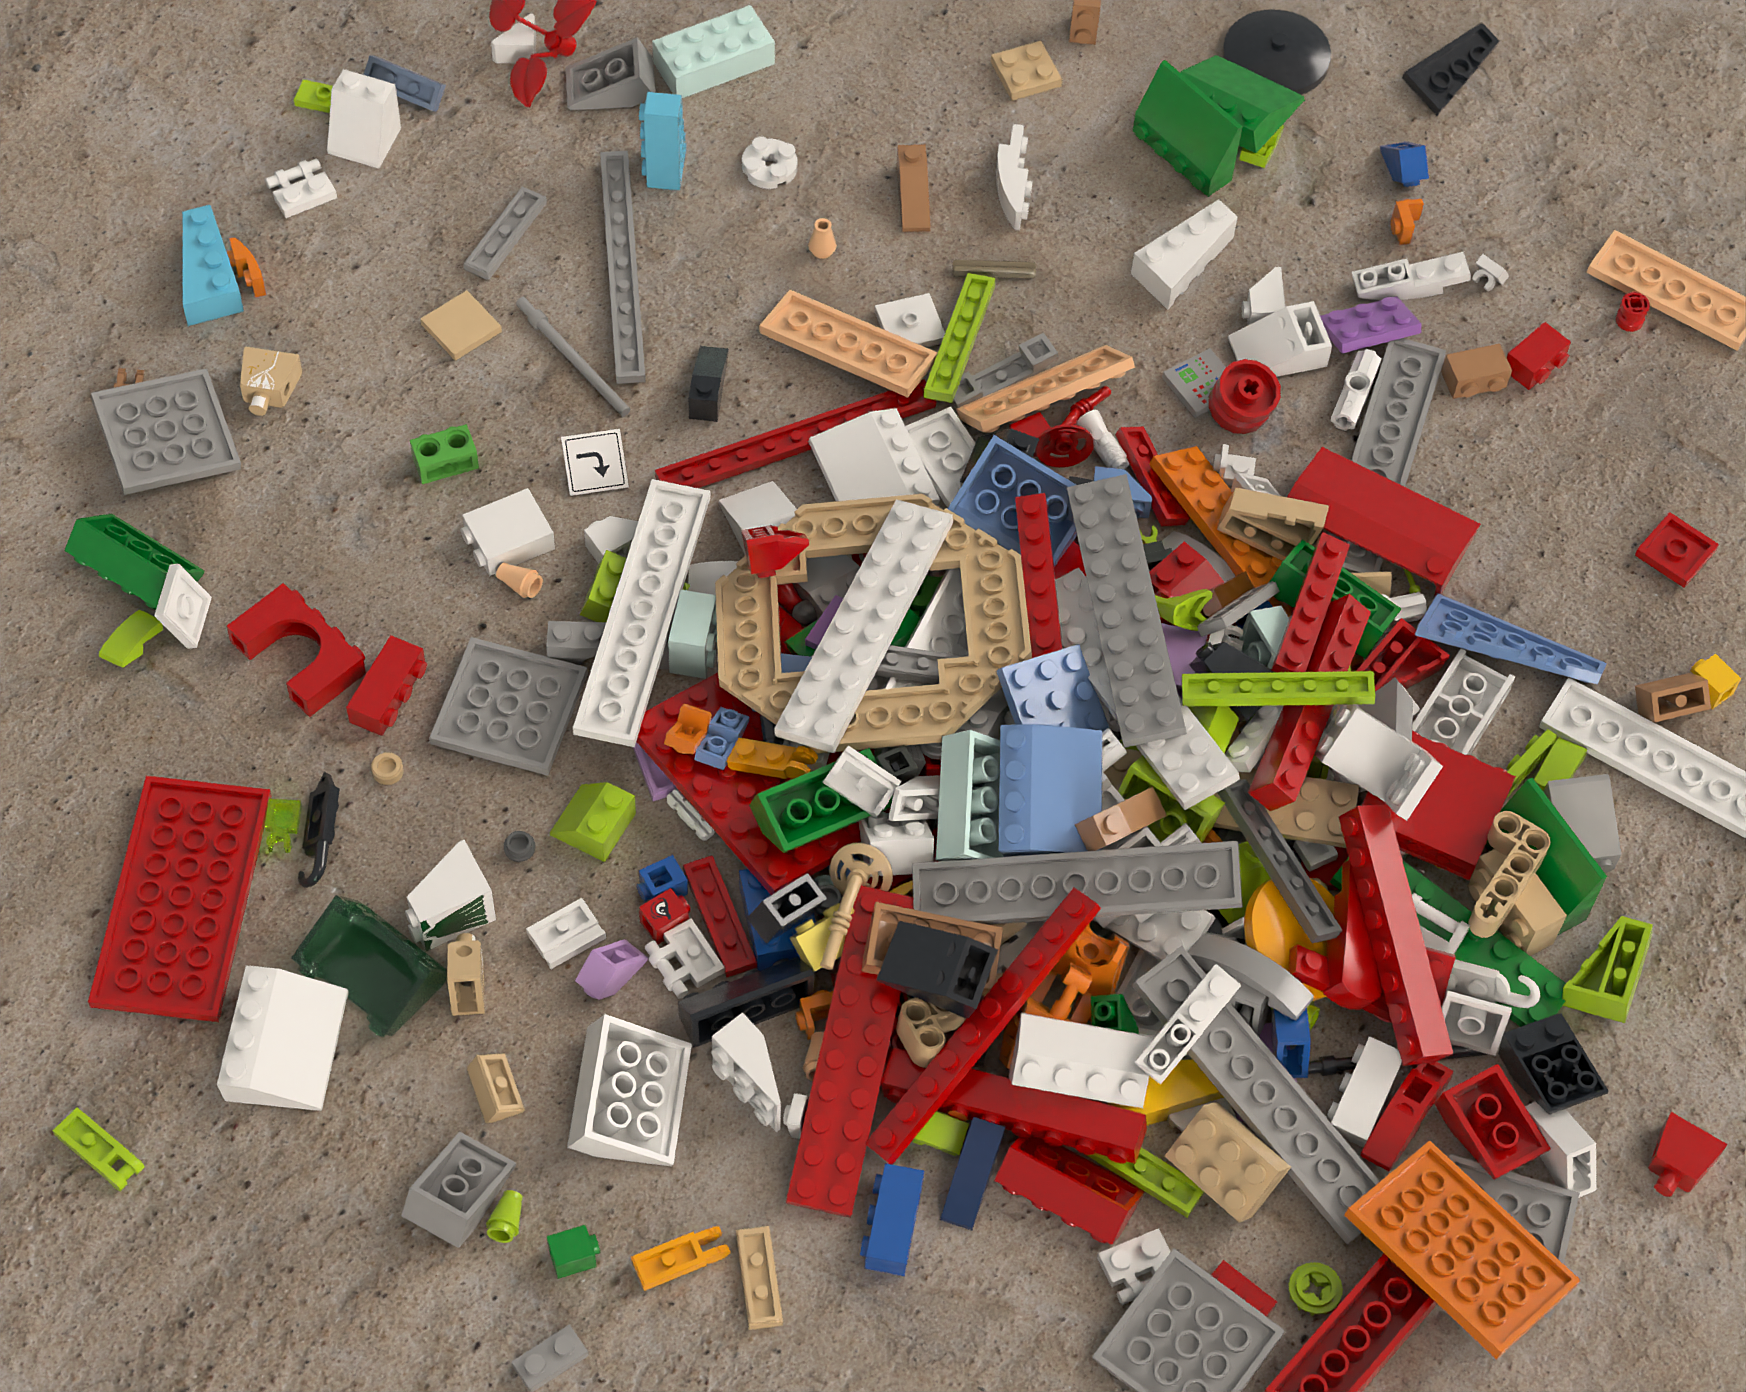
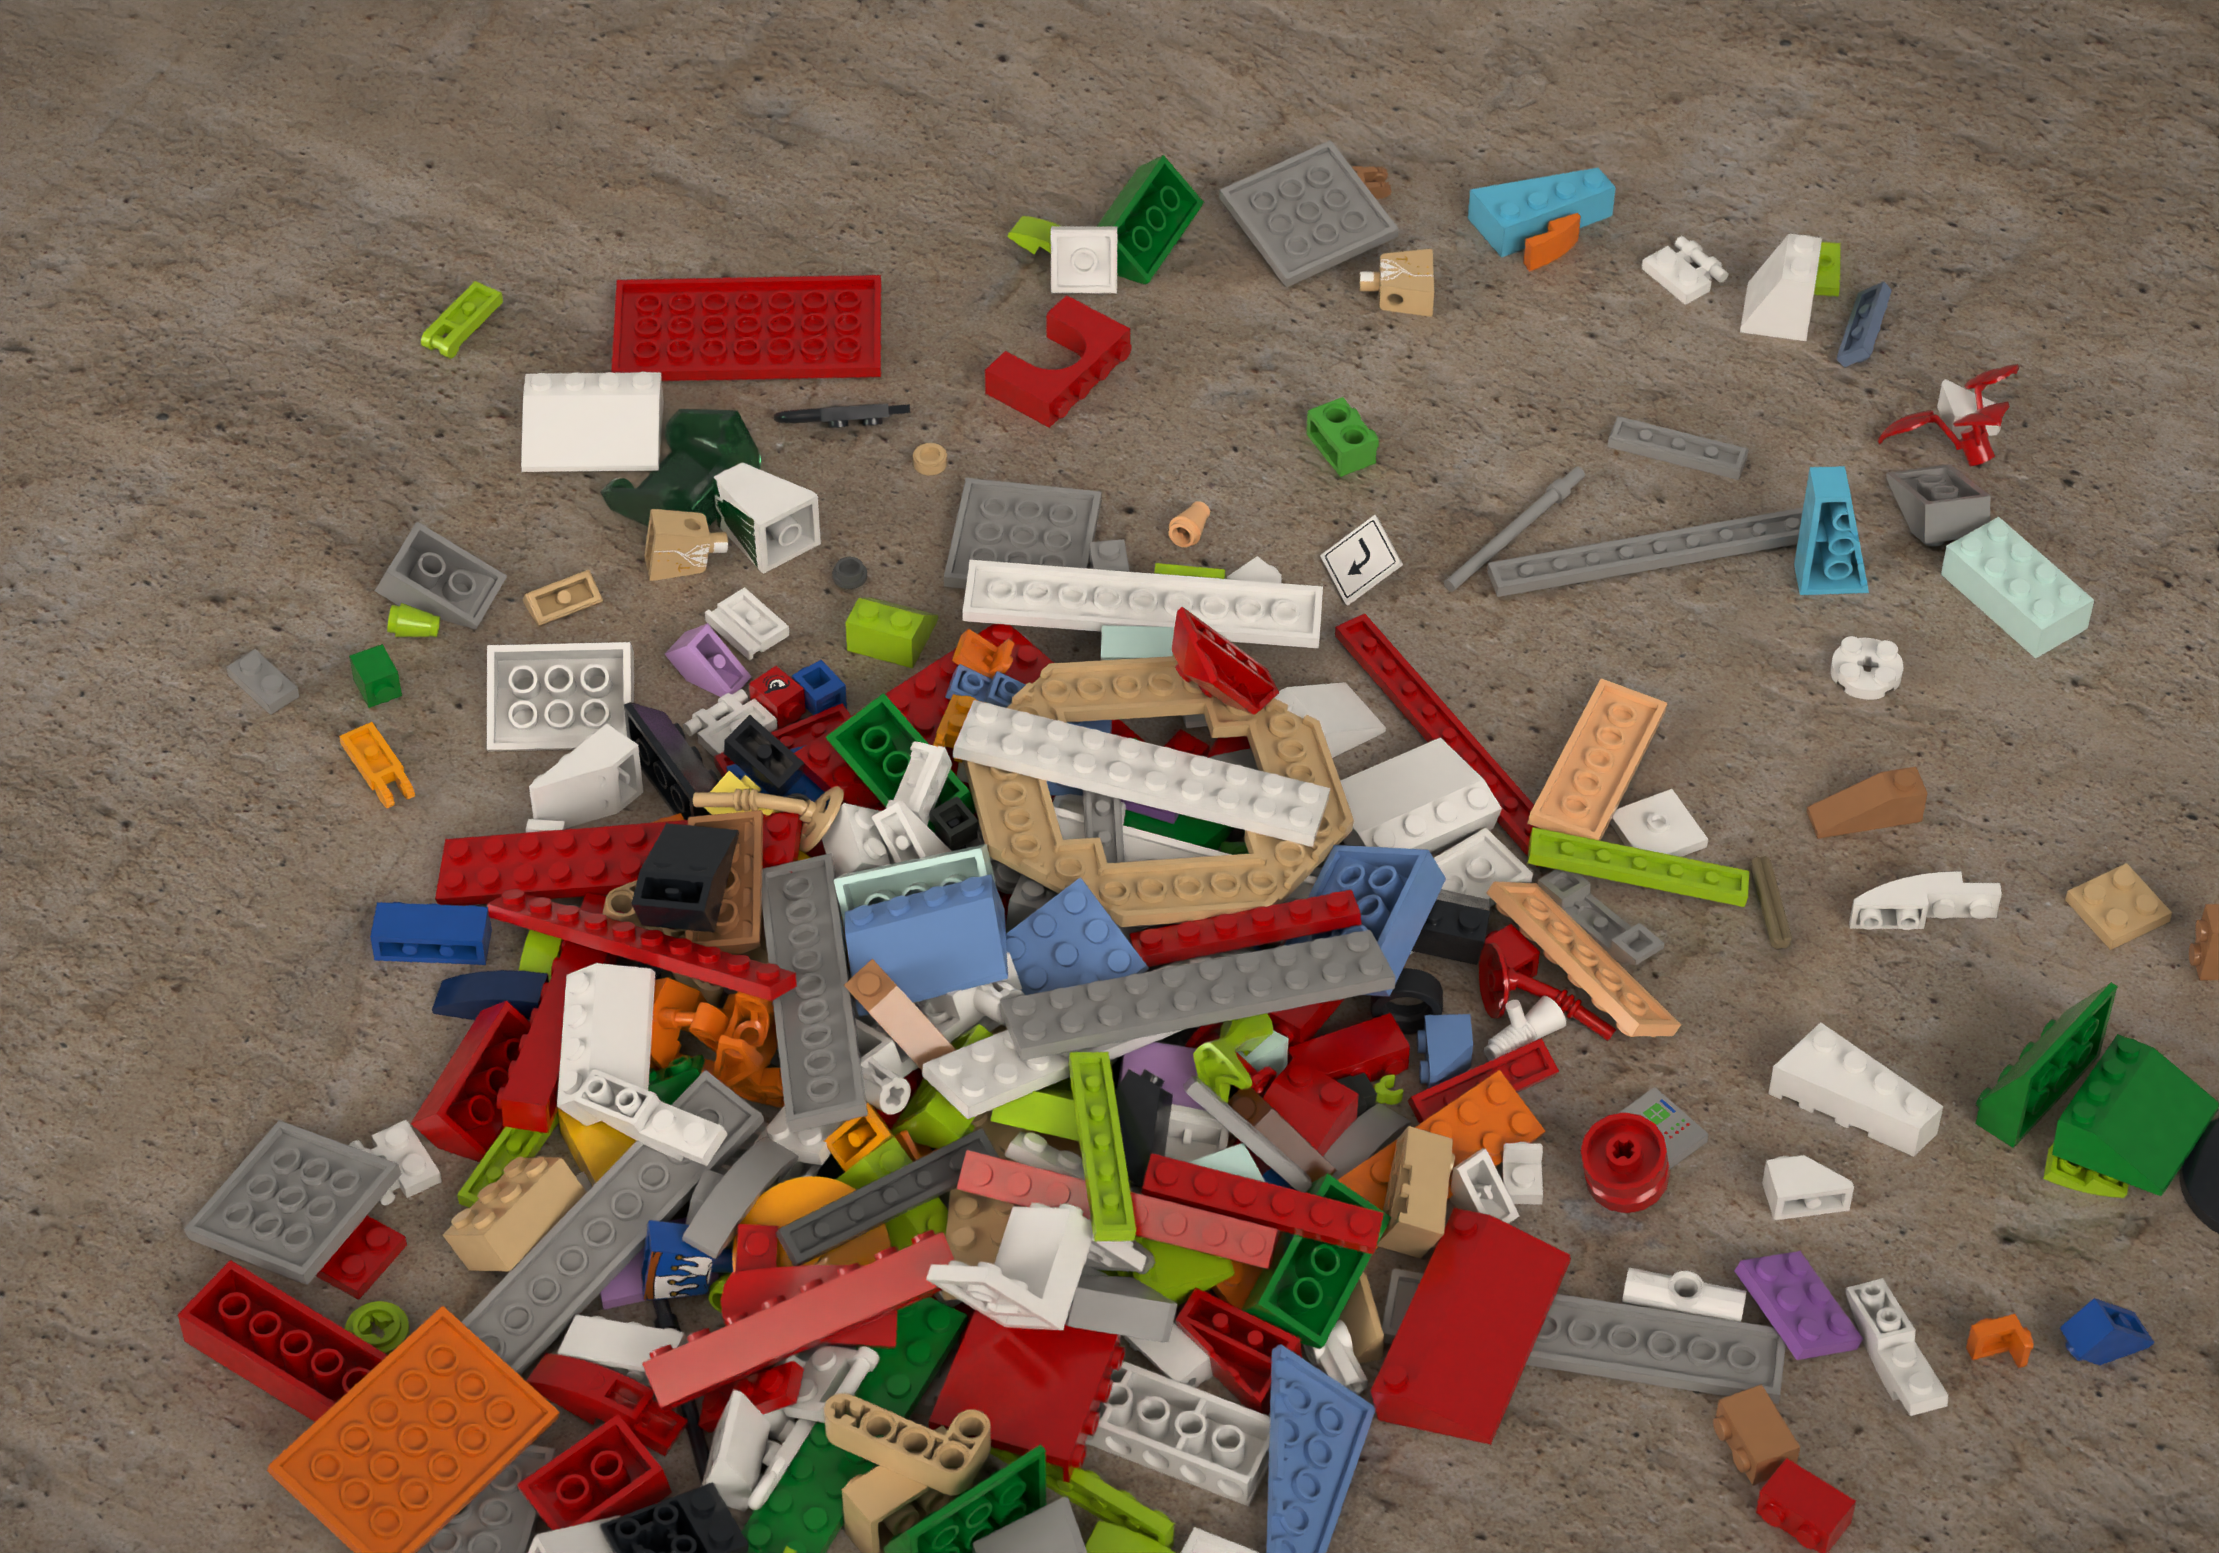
camera: 85 degrees right, 10 degrees down
clear neon green plate [265,799,302,853] -> none
red brick [346,635,427,736] -> none
tan tile [420,290,502,361] -> none
white brick [461,488,555,576] -> none
black slope [688,346,729,422] -> none
tan tile [736,1226,783,1330] -> none
light nougat cone [808,218,836,259] -> none
white slope [1228,301,1332,377] -> none
white tile [1472,254,1509,291] -> none

